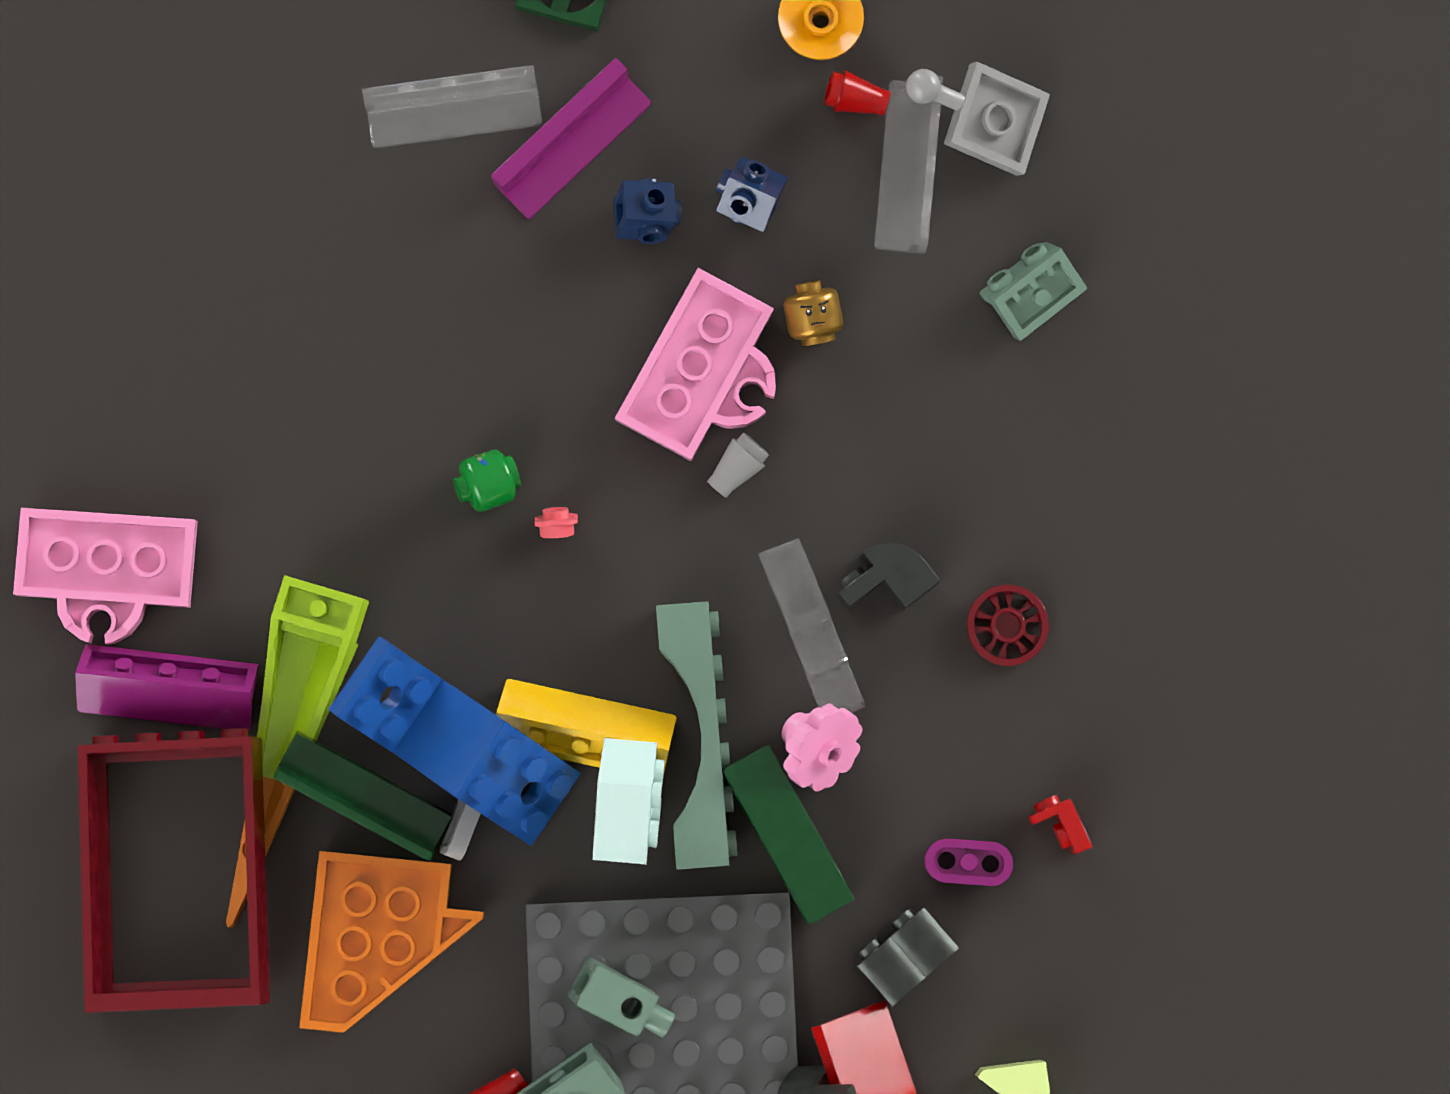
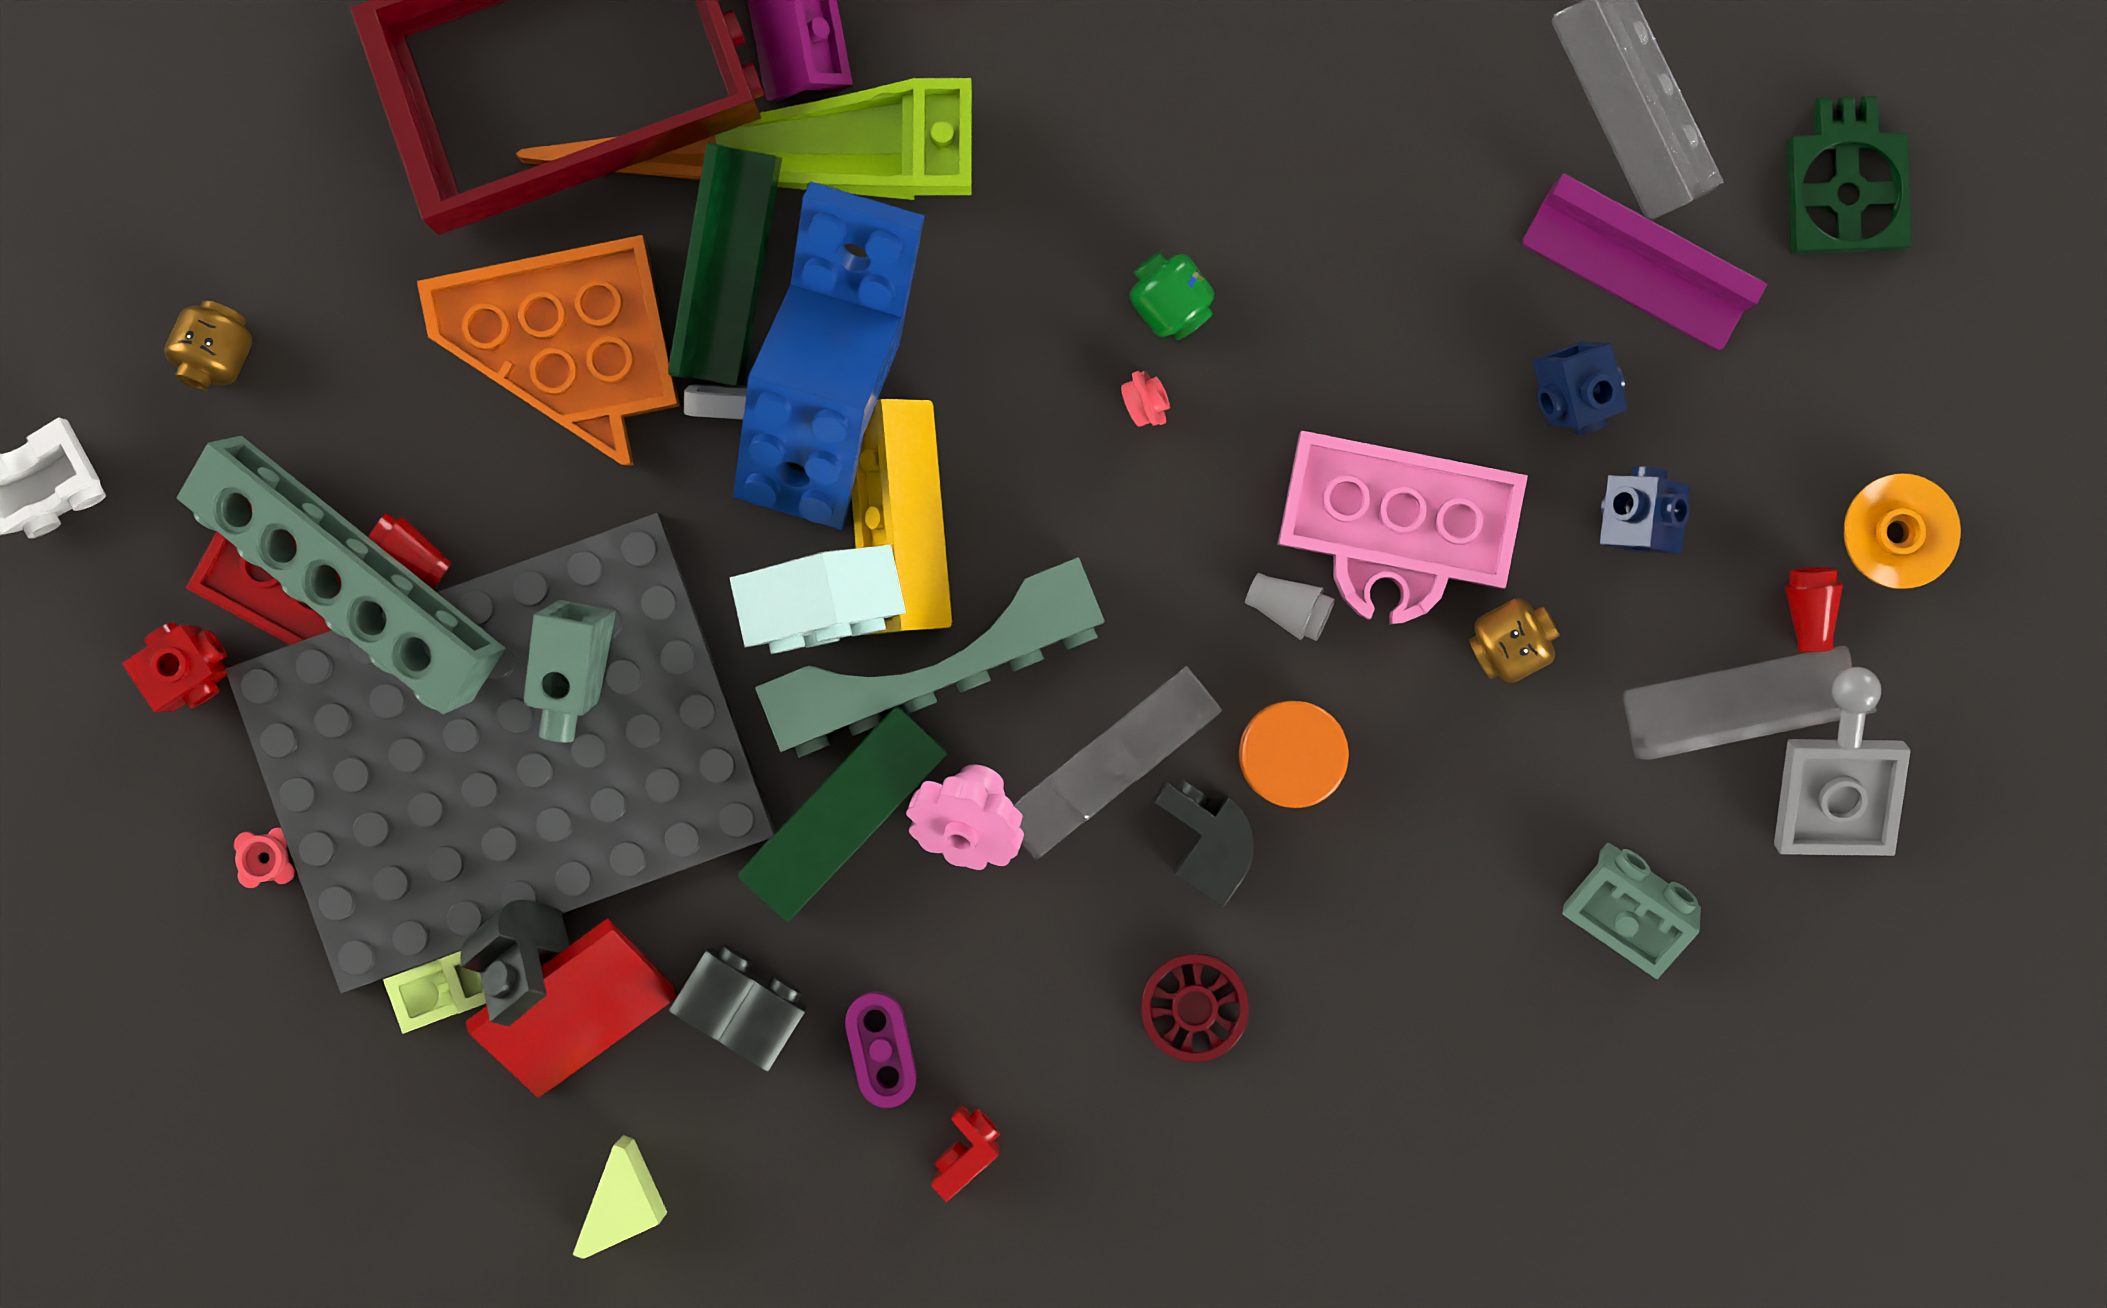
camera: 70 degrees right, 5 degrees up
none -> orange head [1239,701,1349,808]

